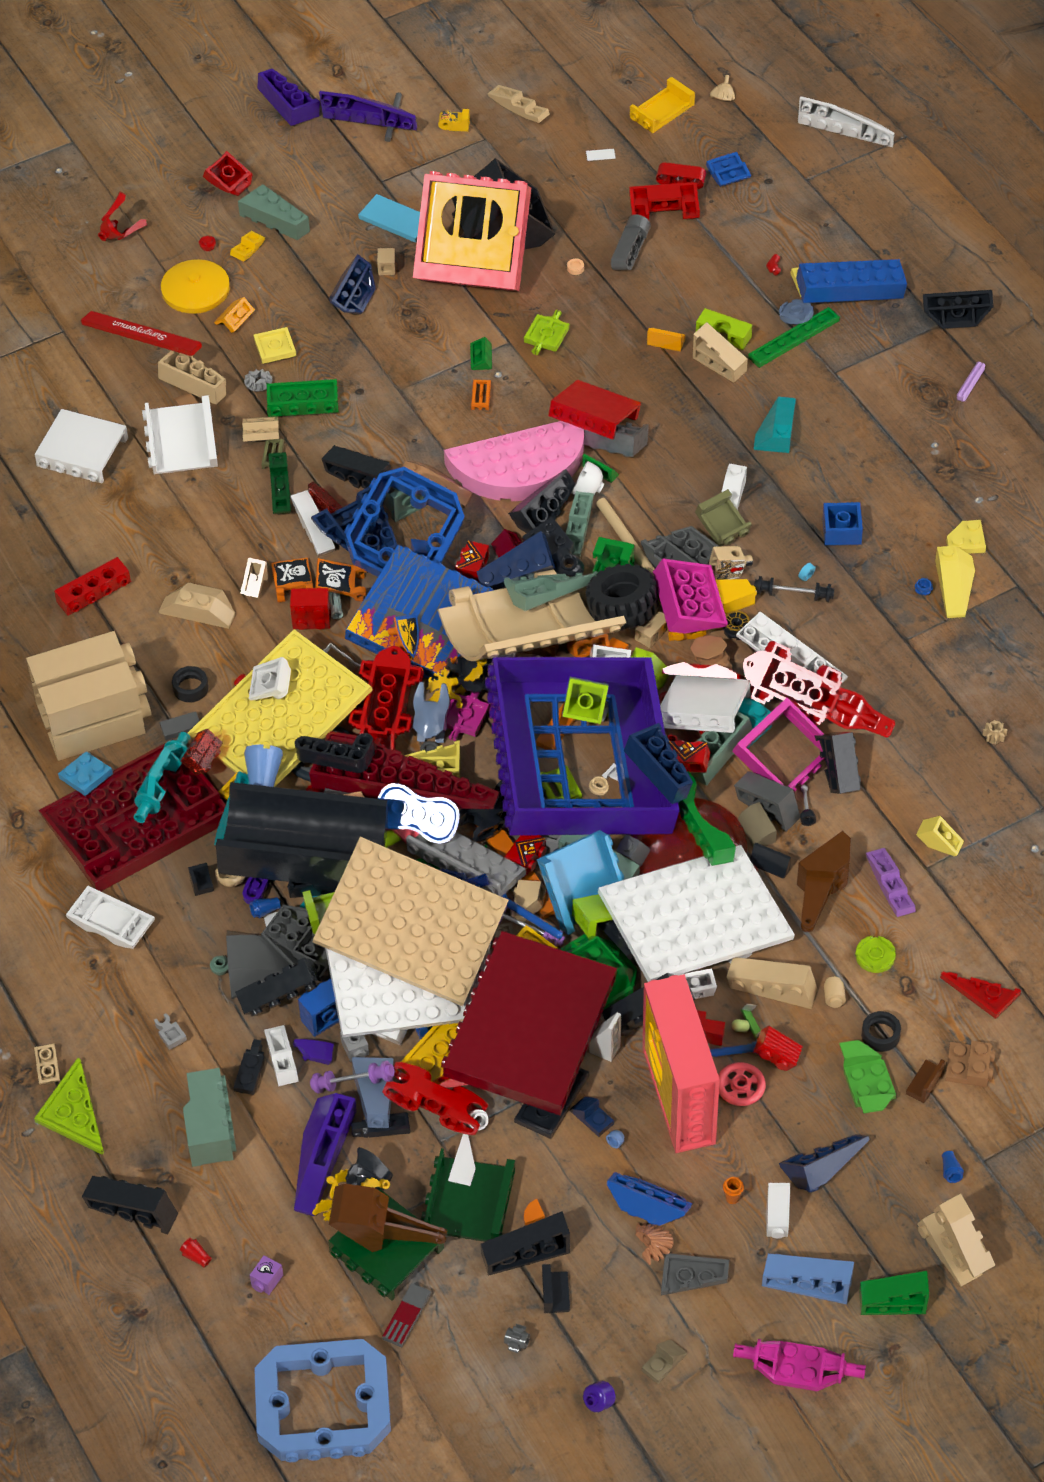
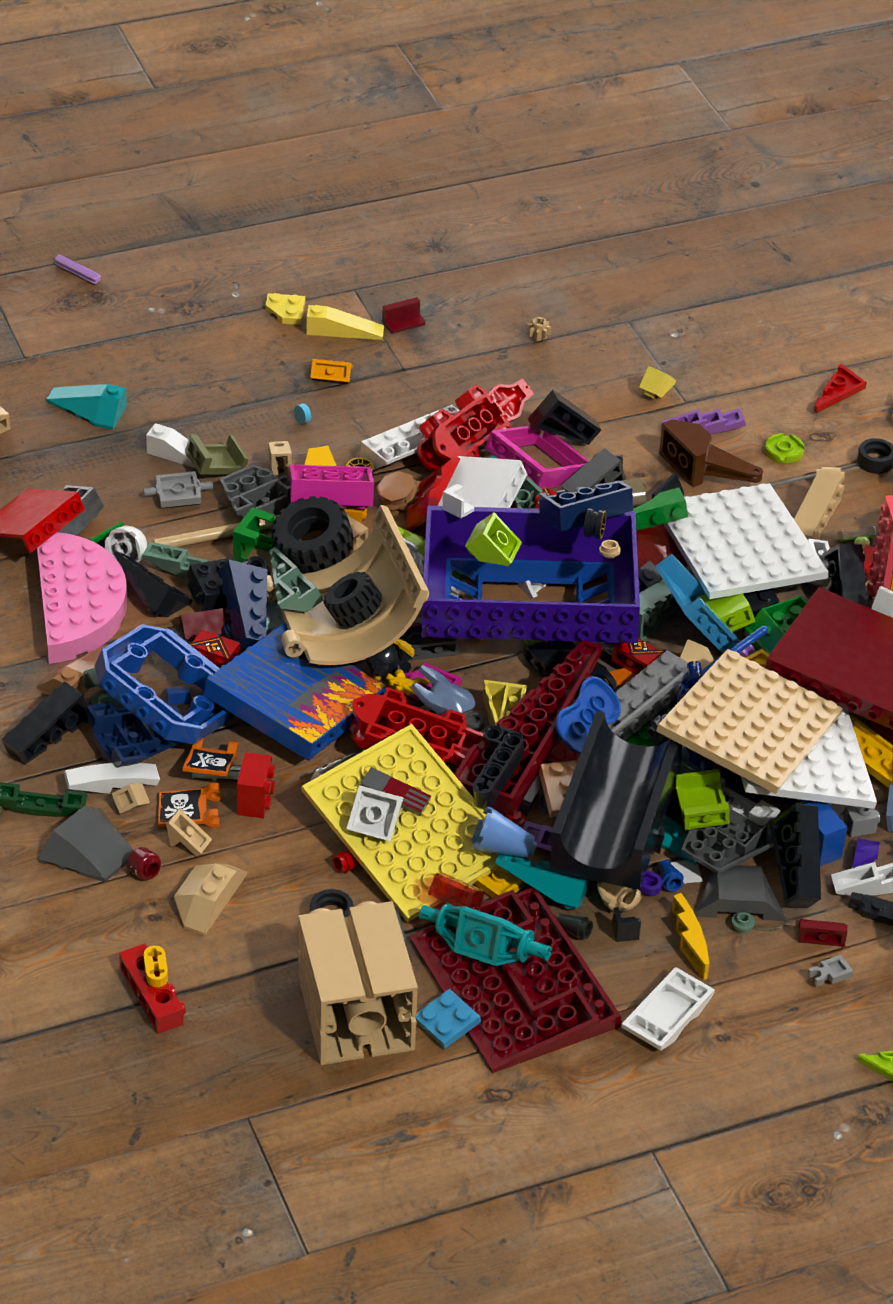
camera: 85 degrees left, 10 degrees down
tan slope [34,1044,60,1085] -> none
clear red bracket [308,481,343,514] -> none
shield [388,614,419,659] -> none
black axle [754,576,835,603] -> none
blue brick [822,502,863,545] -> none
blue plate [914,578,933,595] -> none
none -> dark grey wedge [39,806,134,882]
none -> tan panel [111,783,150,814]
none -> dark red head [127,847,161,881]
none -> light grey plate [144,471,213,508]
none -> yellow beam [144,946,168,987]
none -> light orange panel [310,359,353,383]
none -> black tyre [323,571,383,627]
none -> tile [360,767,431,817]
none -> dark red panel [382,297,426,334]
none -> white panel [443,484,474,518]
none -> pearl dark grey cone [557,914,593,939]
none -> black wheel [583,508,606,539]
none -> yellow slope [671,893,710,980]
none -> dark red panel [798,919,848,947]

